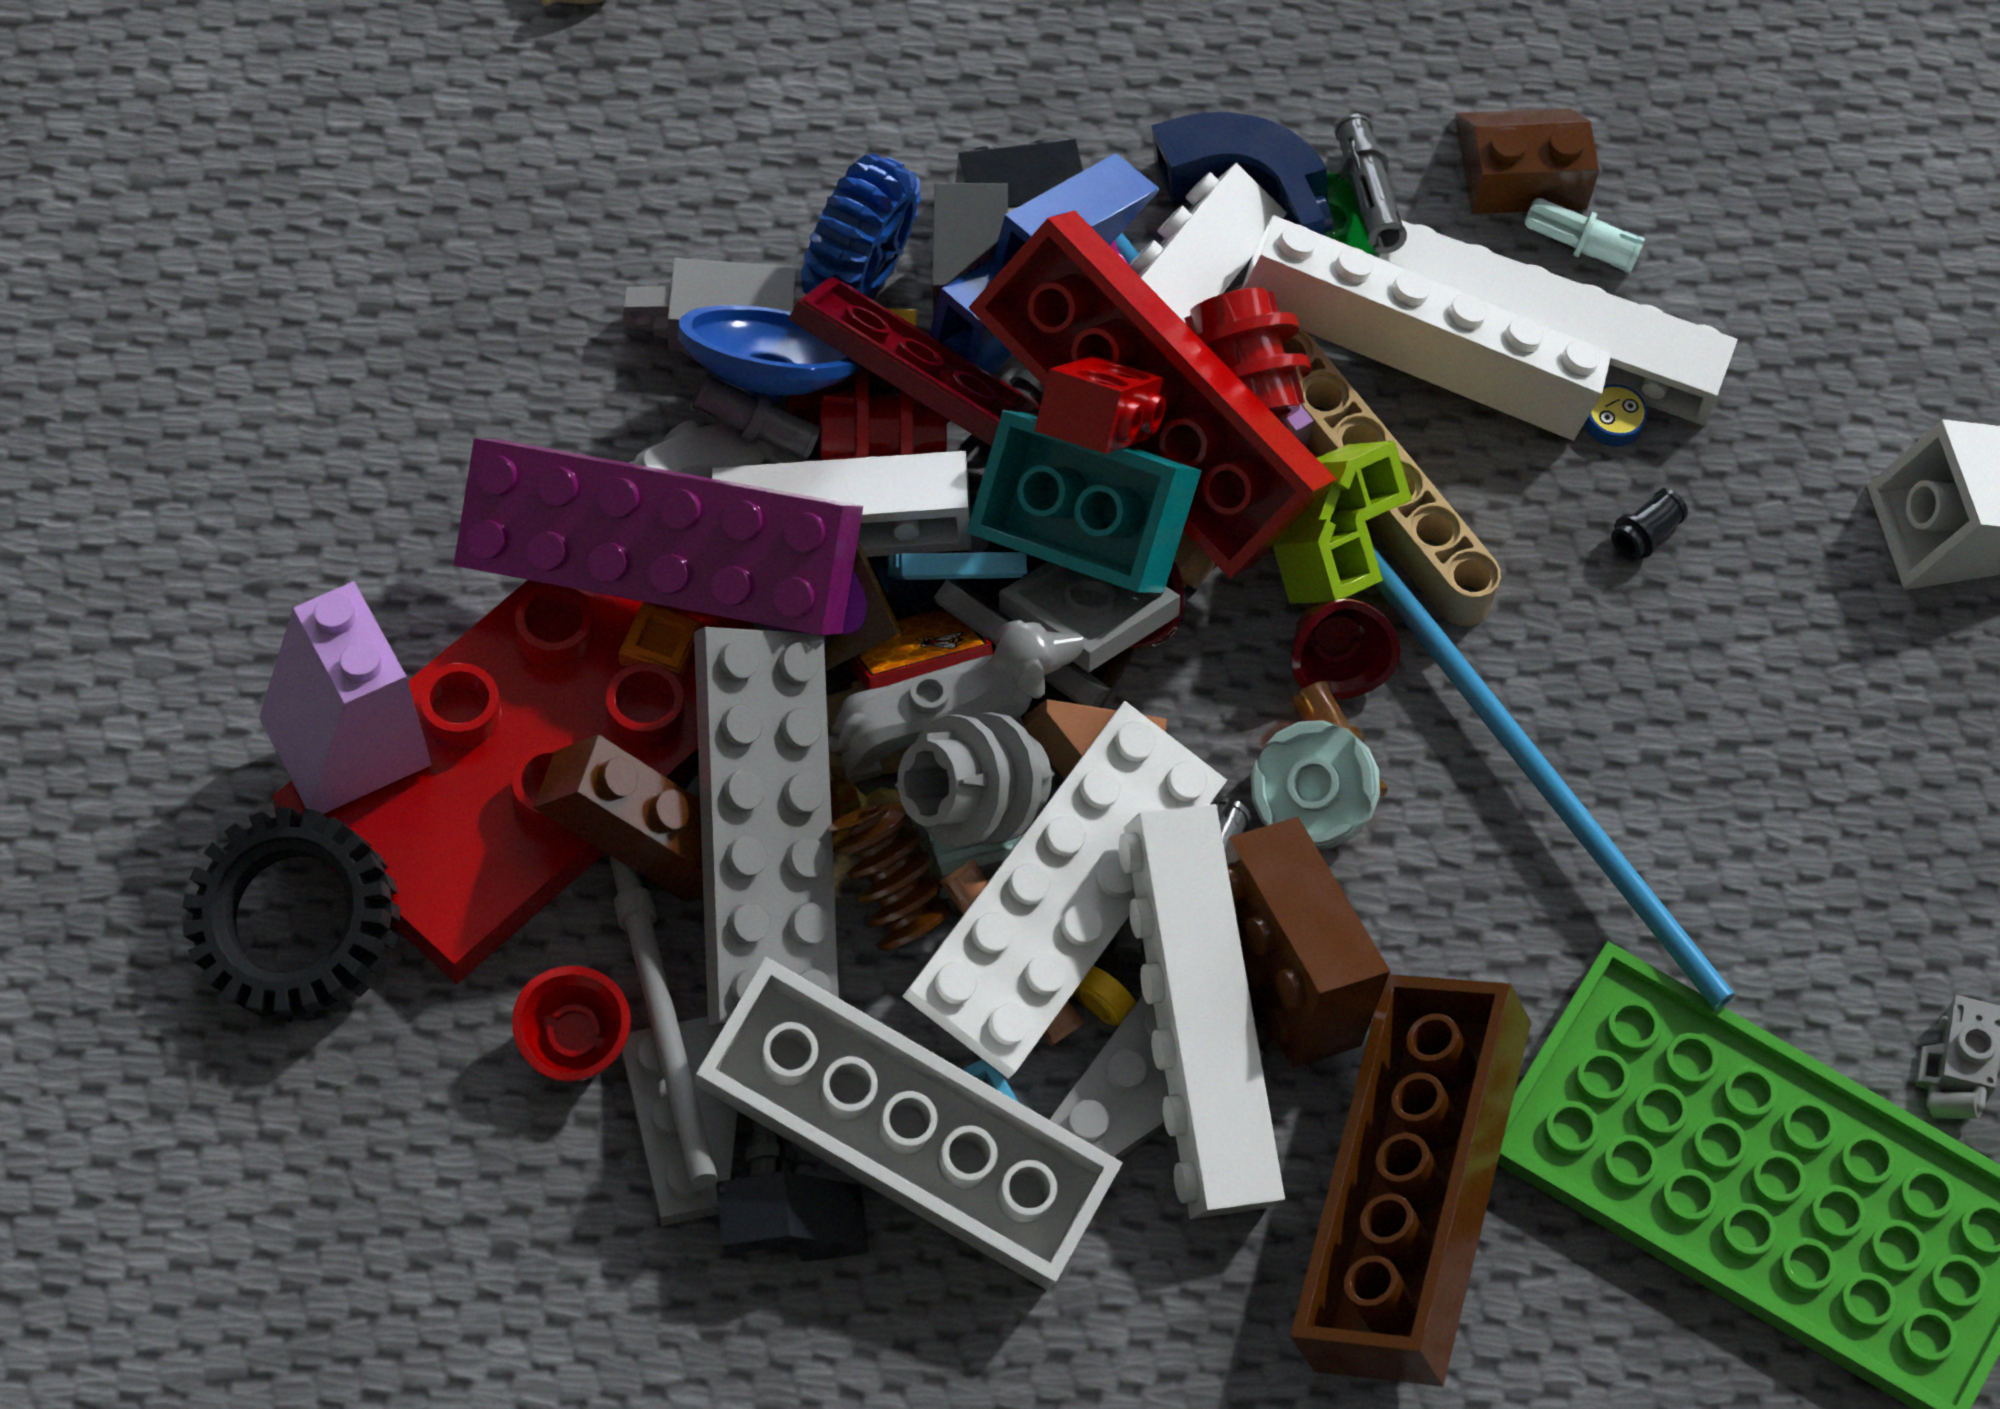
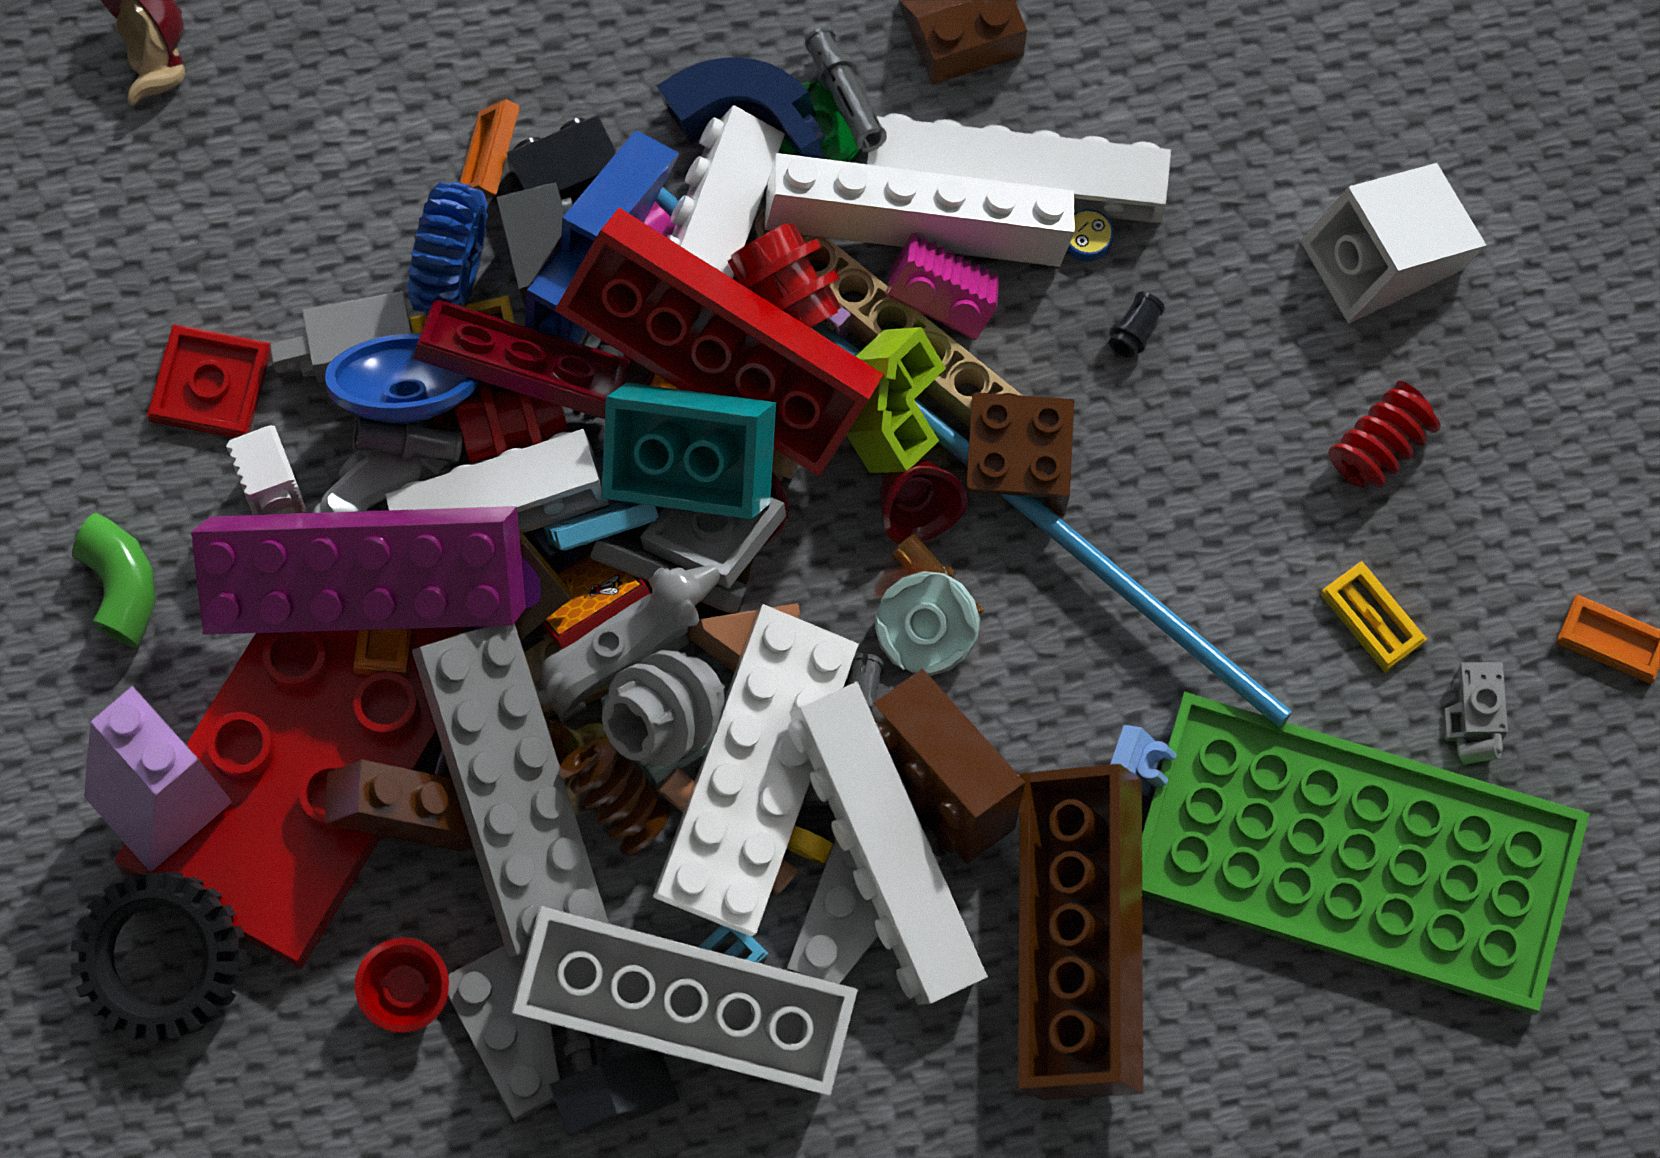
camera: 10 degrees left, 10 degrees up
light grey bar [610,856,718,1190] -> none
red brick [1034,356,1166,454] -> none
light aqua axle [1525,198,1645,274] -> none
none -> bright green cylinder [72,513,156,648]
none -> red tile [147,324,271,438]
none -> white brick [226,426,307,515]
none -> orange tile [460,99,520,199]
none -> dark pink brick [886,233,999,340]
none -> reddish brown bracket [966,392,1075,515]
none -> light blue tile [1110,725,1177,796]
none -> yellow tile [1320,561,1427,673]
none -> red piece [1328,380,1441,488]

